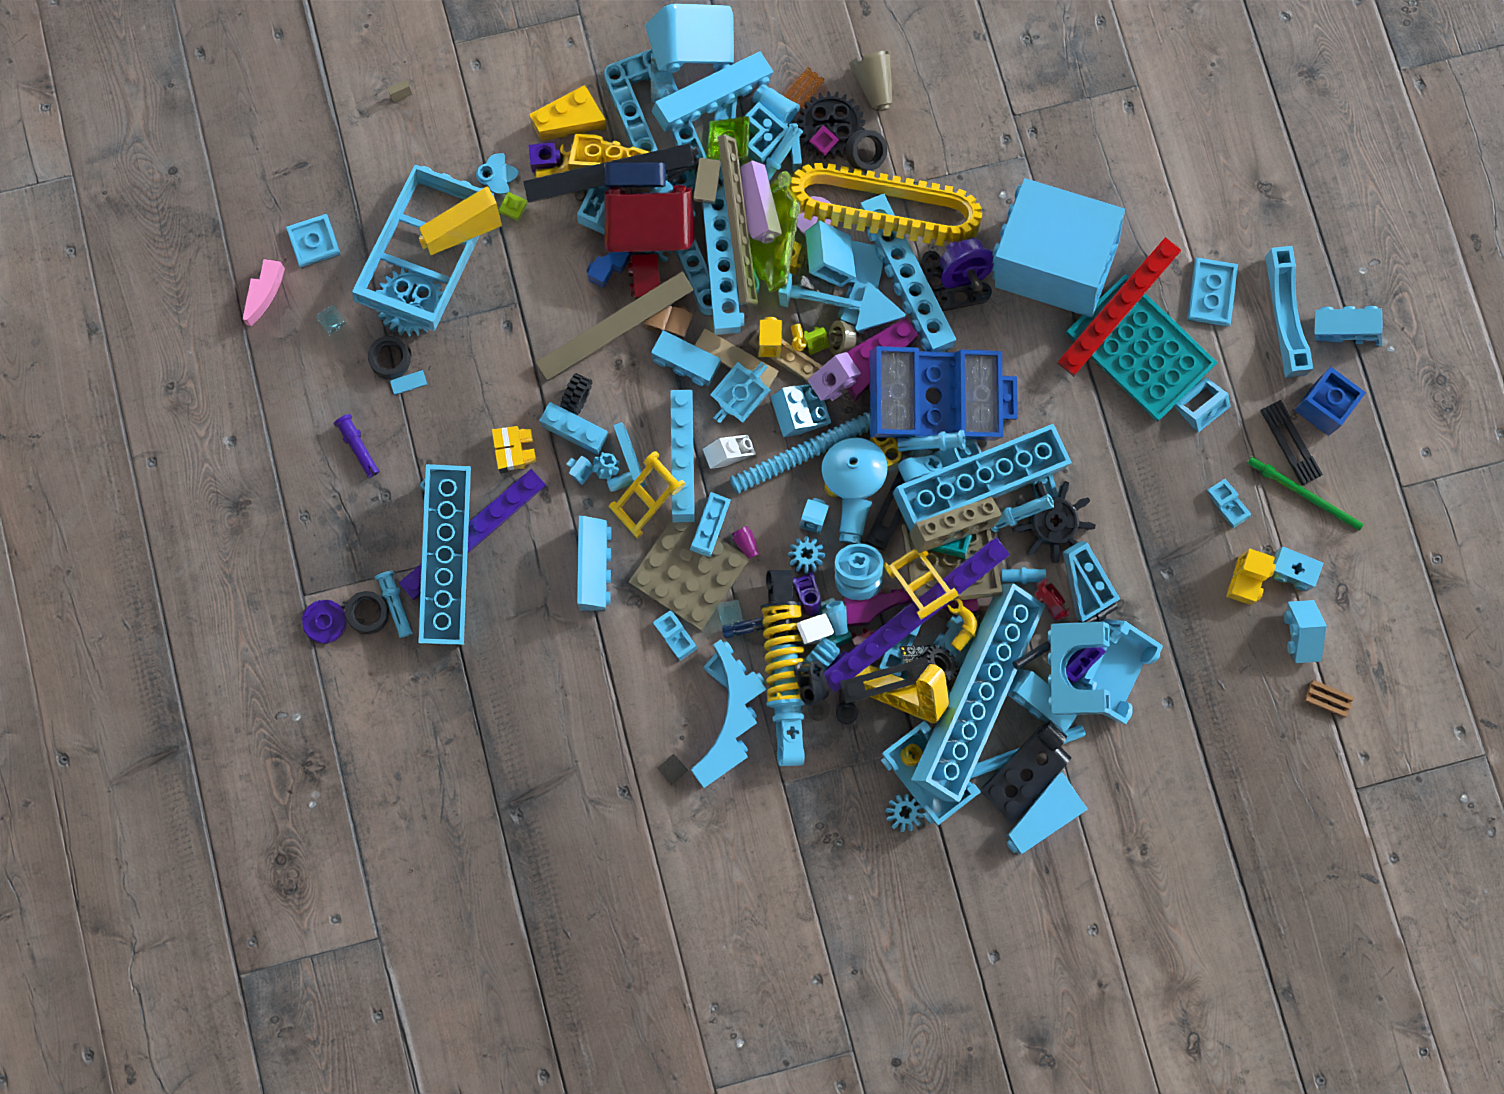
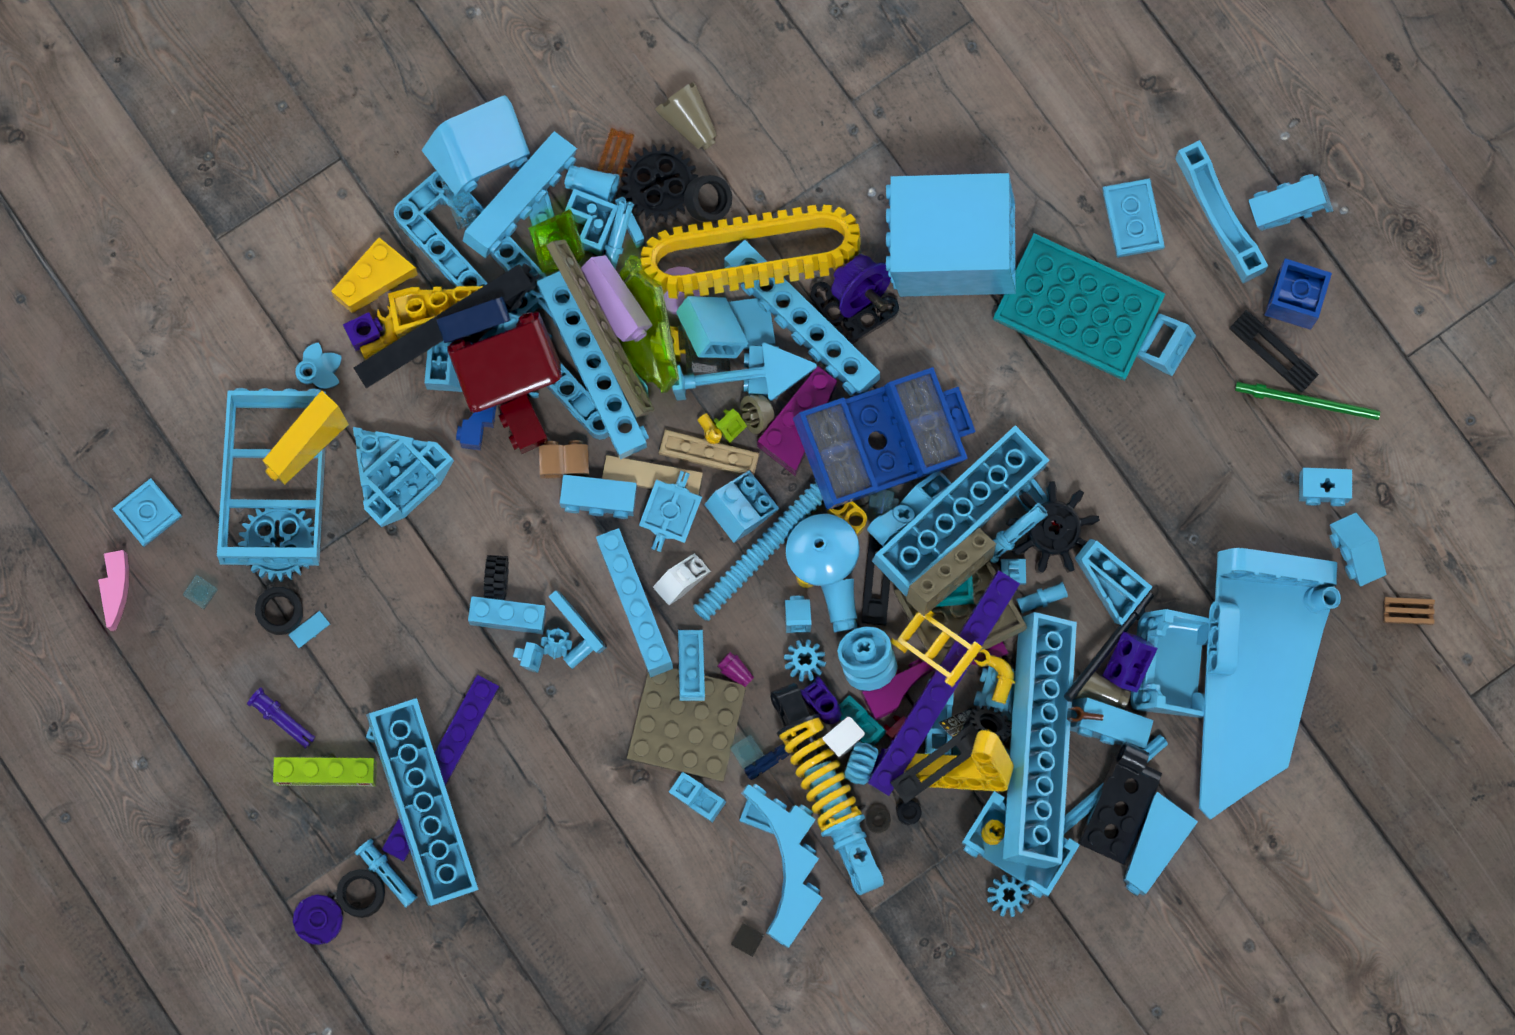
camera: 15 degrees left, 0 degrees up
dark tan tile [387,80,412,103] -> none
yellow hips [492,426,537,474] -> none
lime tile [499,192,528,221] -> none
dark tan tile [536,271,694,380] -> none
medium azure slope [577,516,612,611] -> none
yellow piece [608,451,686,538] -> none
dark tan tile [693,158,721,204] -> none
yellow brick [758,317,782,358] -> none
black piece [794,660,829,705] -> none
lavender brick [808,352,861,401] -> none
magenta tile [809,125,839,156] -> none
medium azure cone [825,601,848,635] -> none
medium azure pin [897,430,966,452] -> none
dark red plate [1035,578,1070,621] -> none
medium azure arch [1048,622,1110,715] -> none
red plate [1057,237,1181,377] -> none
medium azure slope [1207,479,1251,529] -> none
yellow brick [1226,548,1276,605] -> none
none -> lime brick [273,757,377,786]
none -> medium azure wedge [353,427,454,527]
none -> medium azure tile [1000,559,1026,585]
none -> reddish brown hand [1067,707,1104,722]
none -> medium azure panel [1199,548,1341,819]

